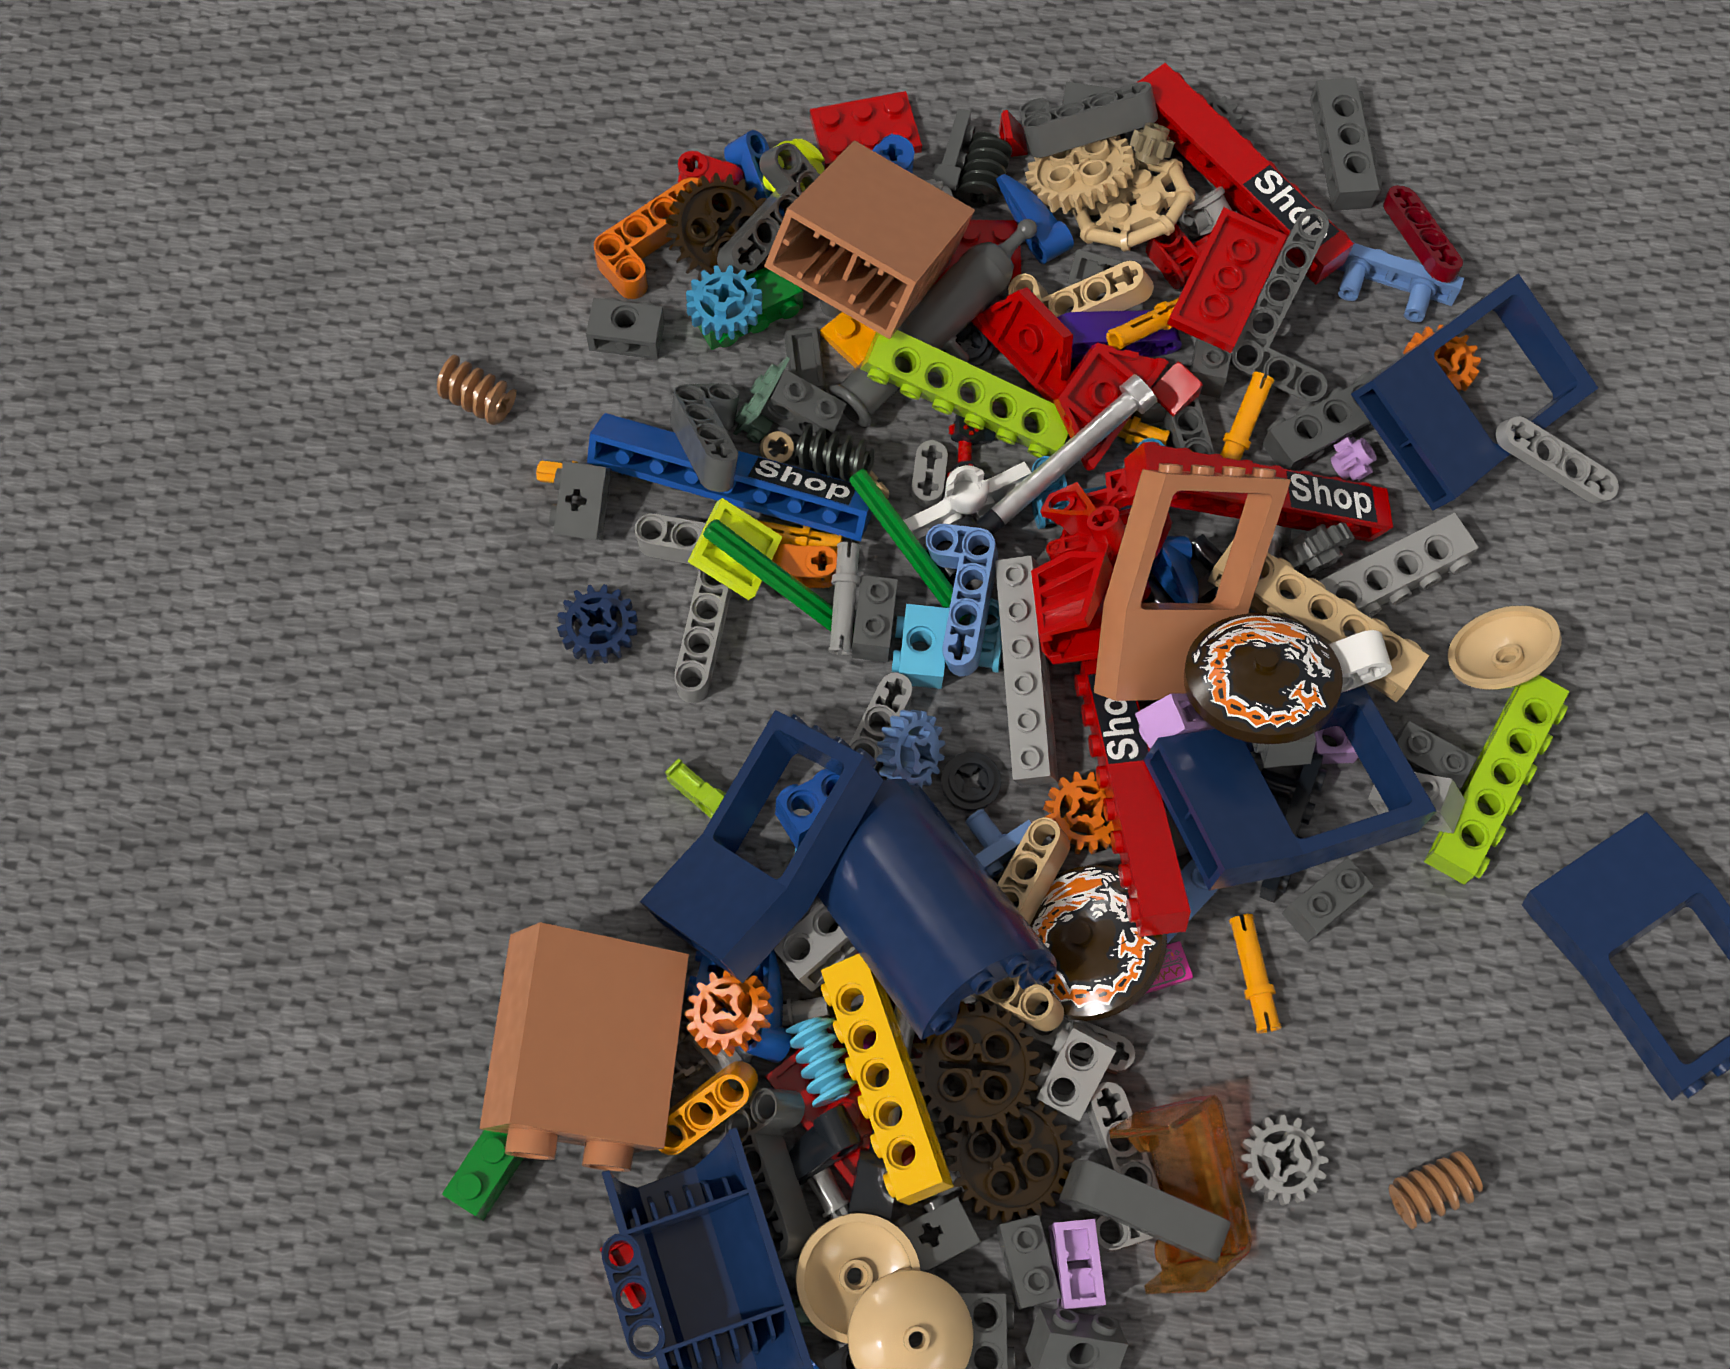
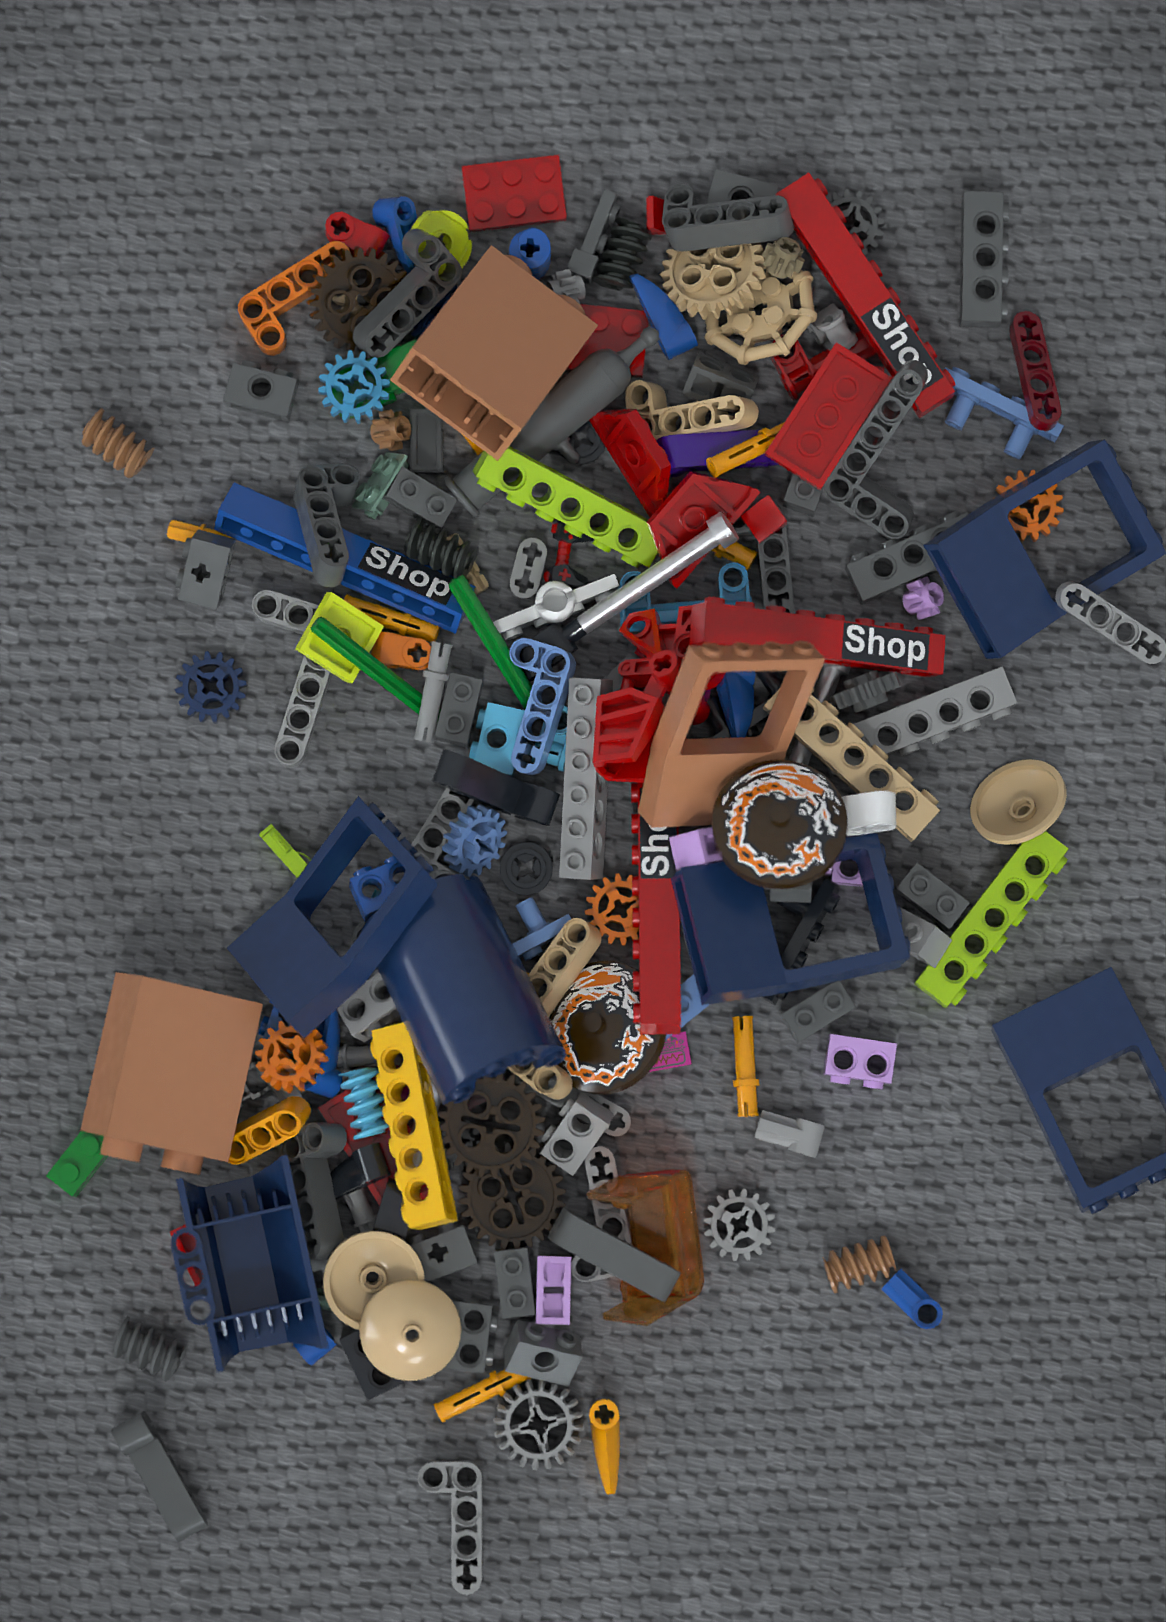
camera: 10 degrees right, 15 degrees up
tan bush [759,431,794,463] -> none
light orange pin [1220,372,1275,460] -> none
none -> medium nougat gear [370,409,411,451]
none -> black beam [432,749,560,826]
none -> light grey piece [754,1110,825,1158]
none -> lavender brick [823,1034,897,1089]
none -> blue piece [881,1269,943,1329]

